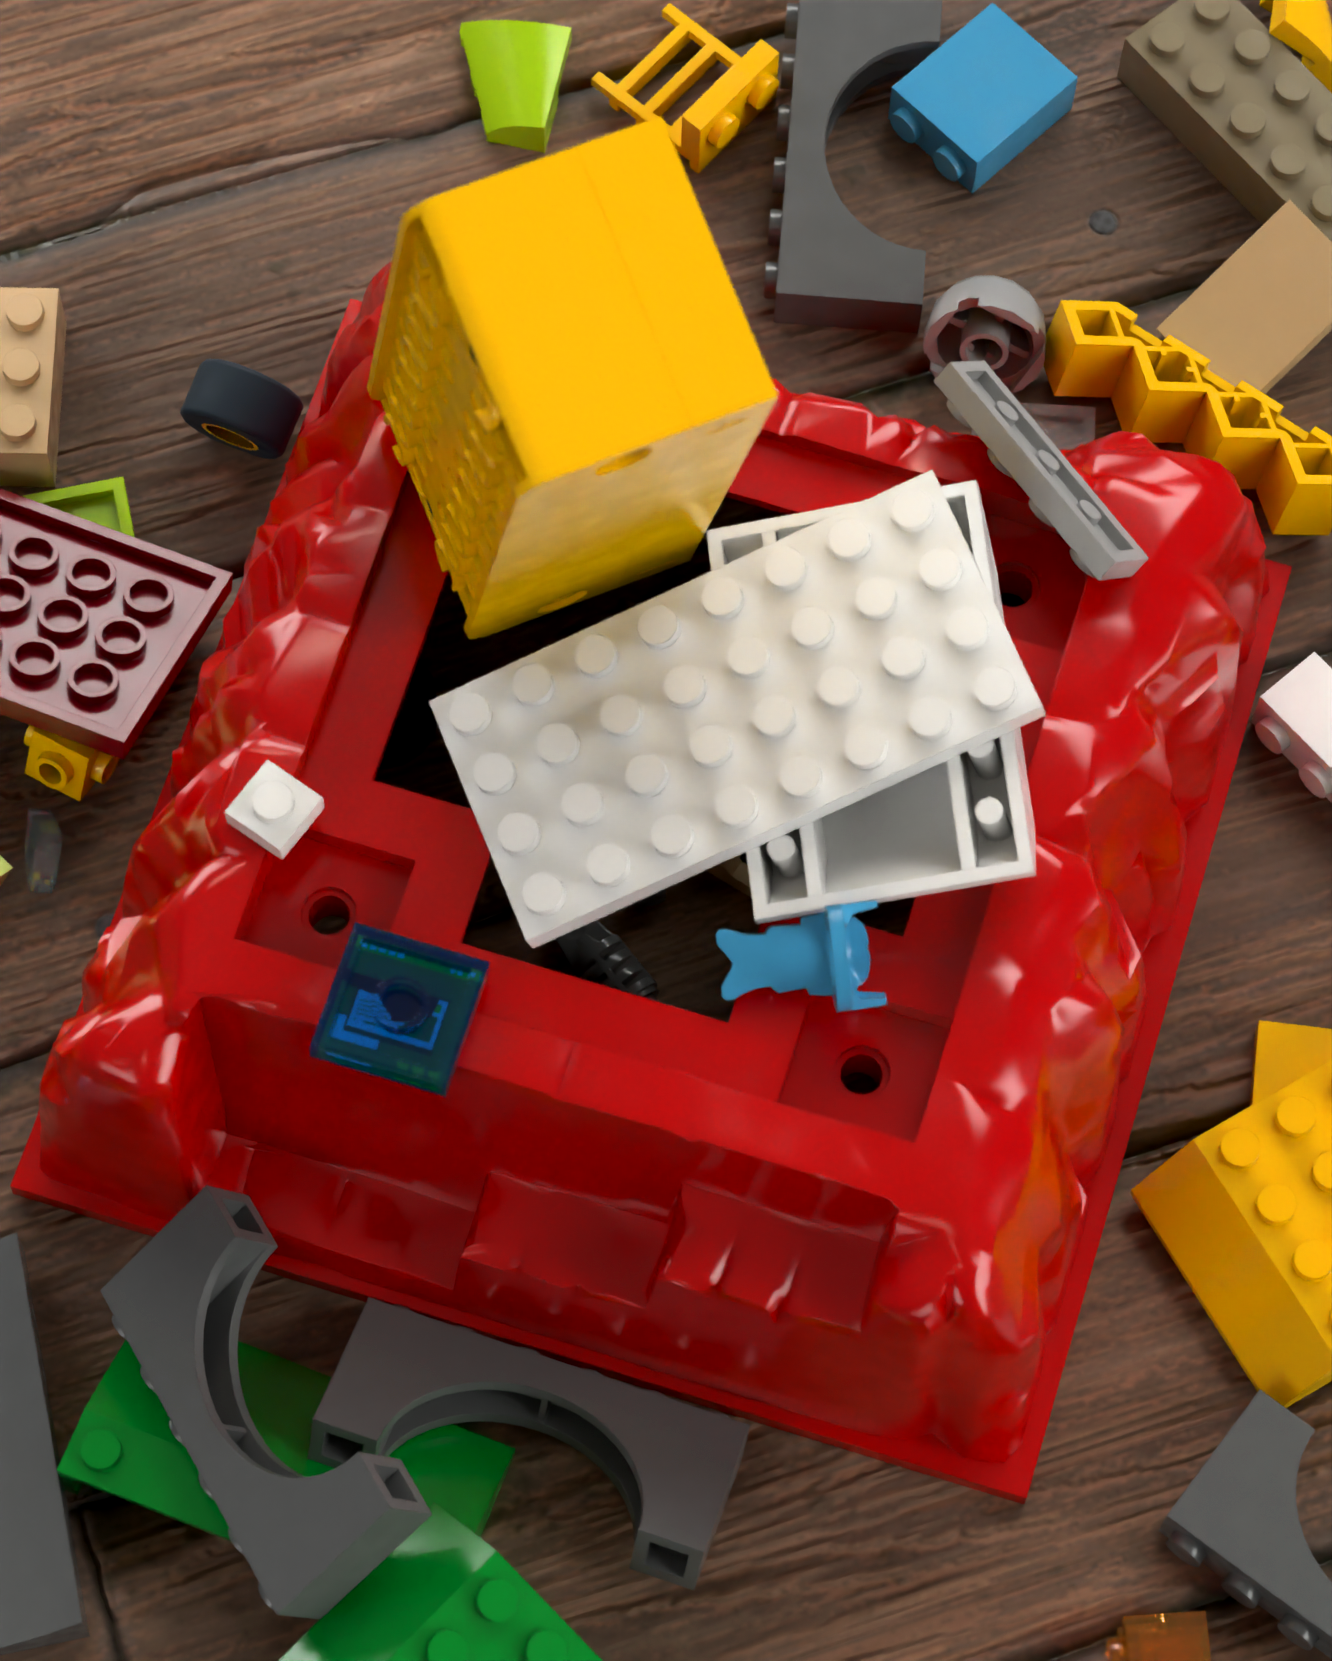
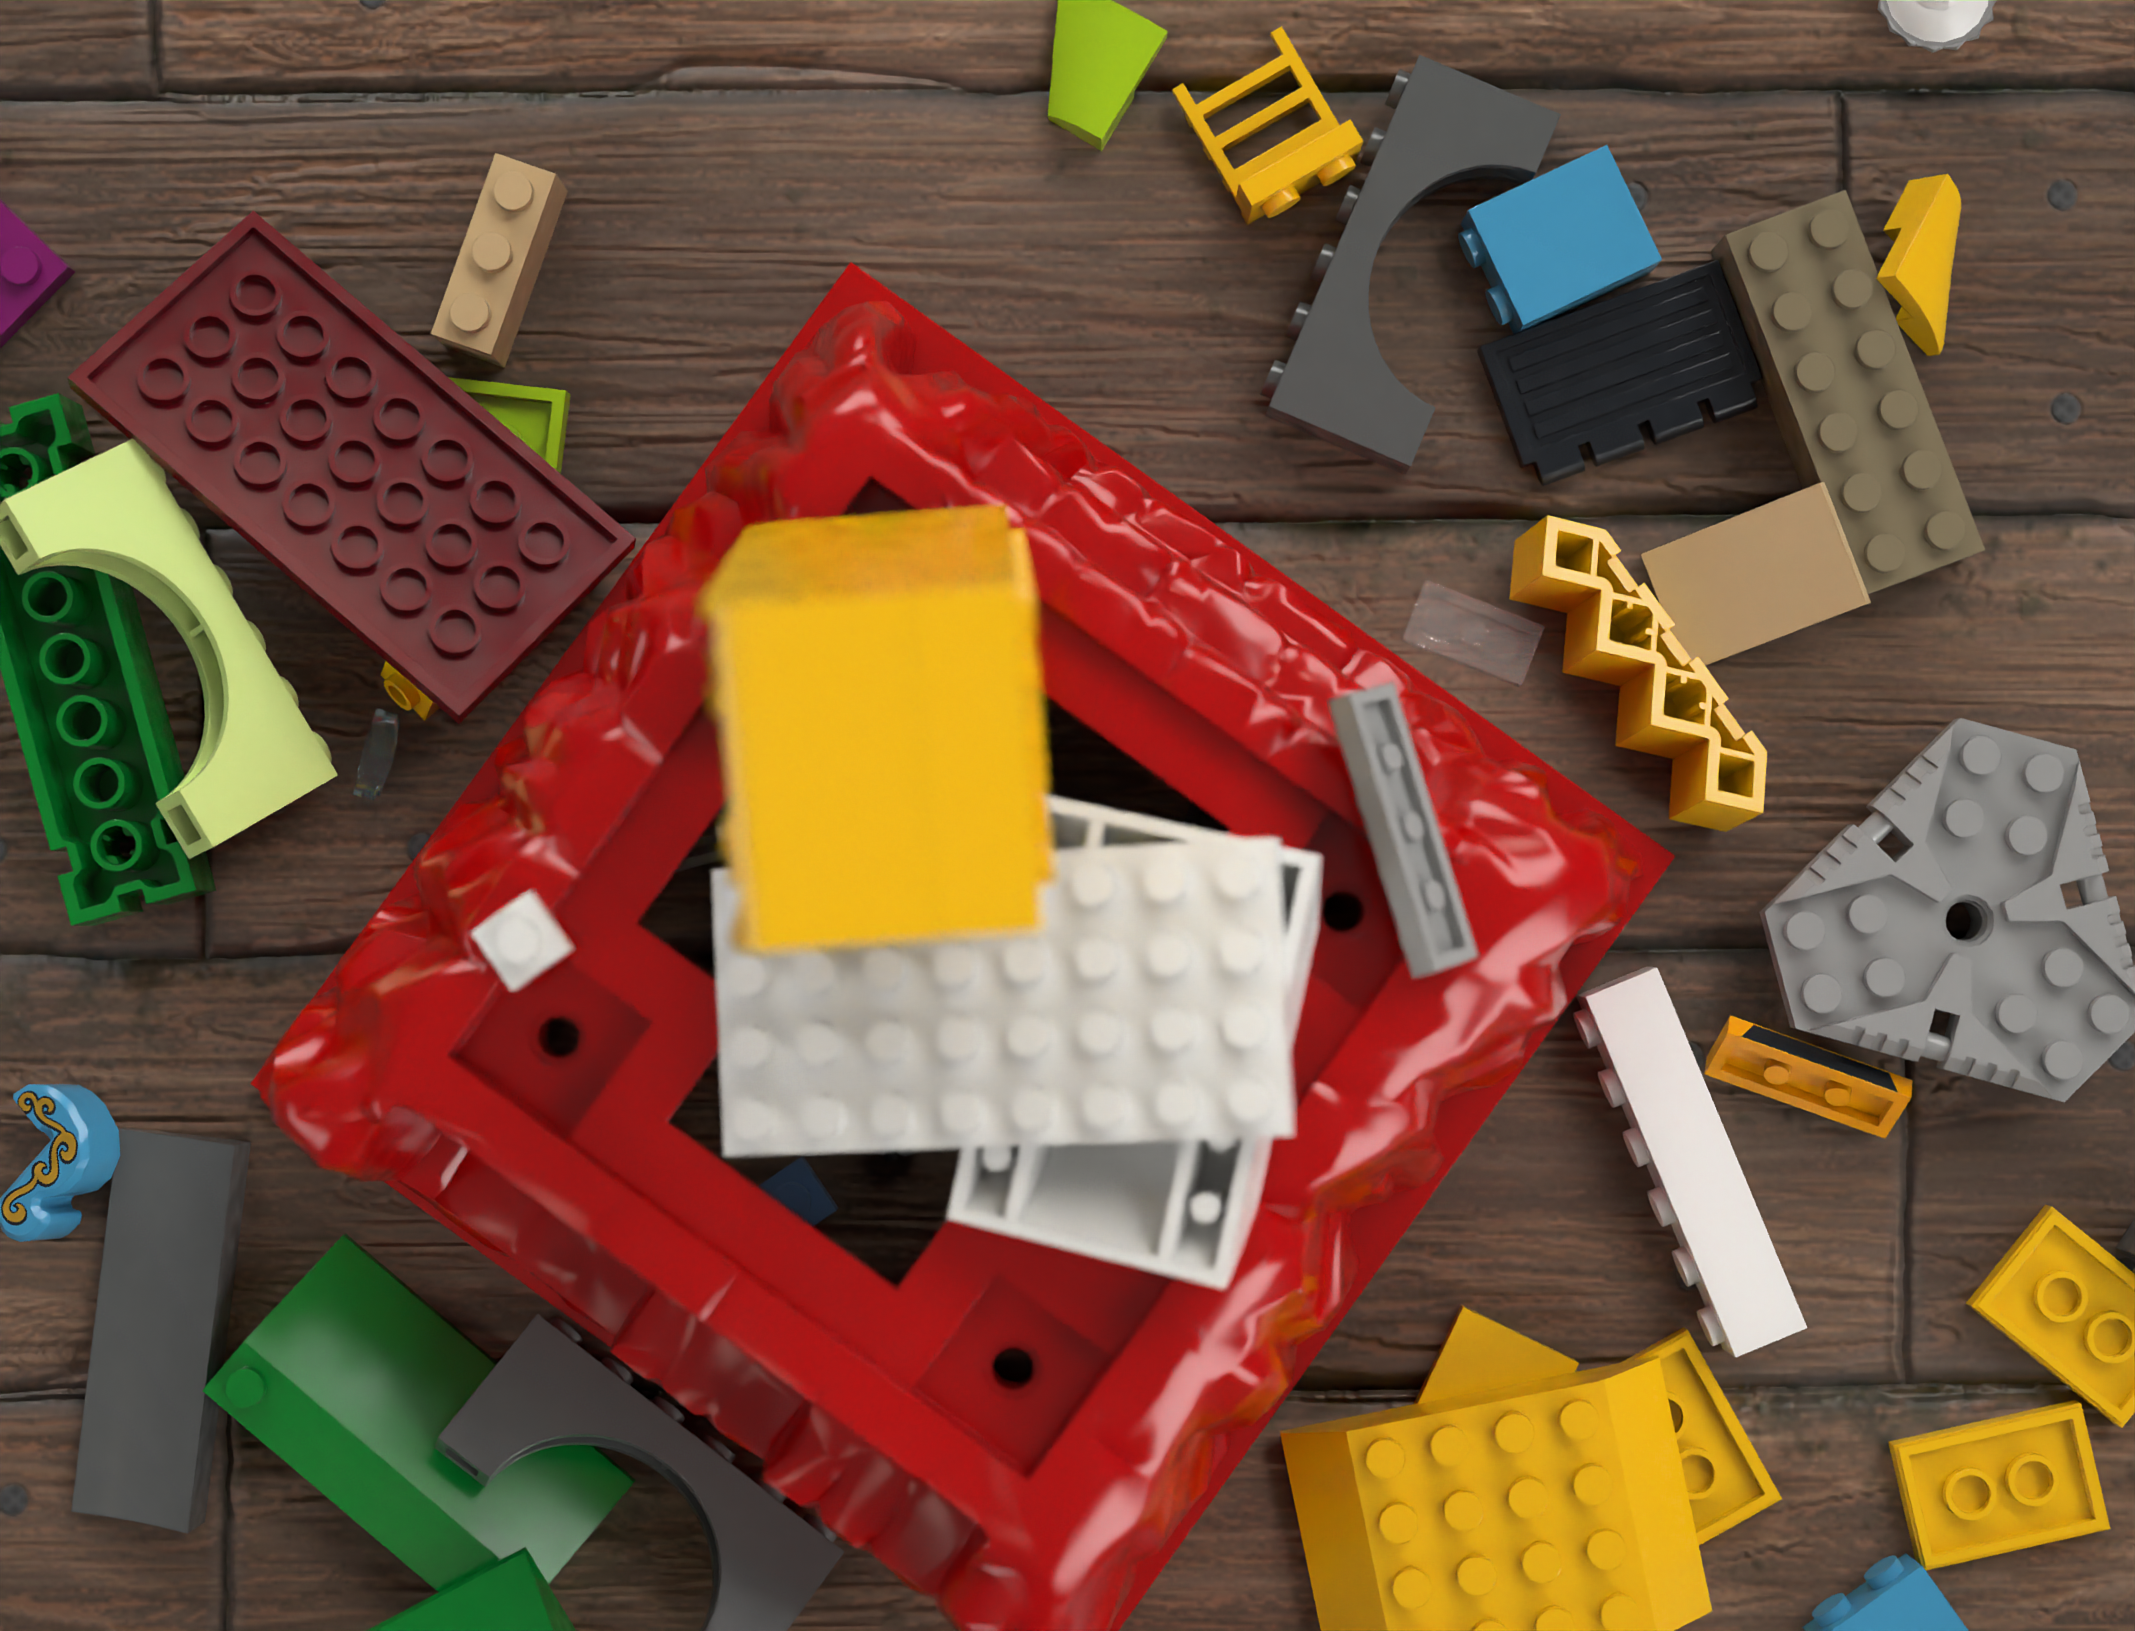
camera: 30 degrees right, 20 degrees up
dark grey arch [100,1185,432,1620] -> none
black wheel [180,359,303,459] -> none
tile [310,922,490,1097] -> none
dark azure hair [716,900,887,1012] -> none
light grey cylinder [923,275,1047,393] -> none
none -> black hinge [1477,260,1762,486]

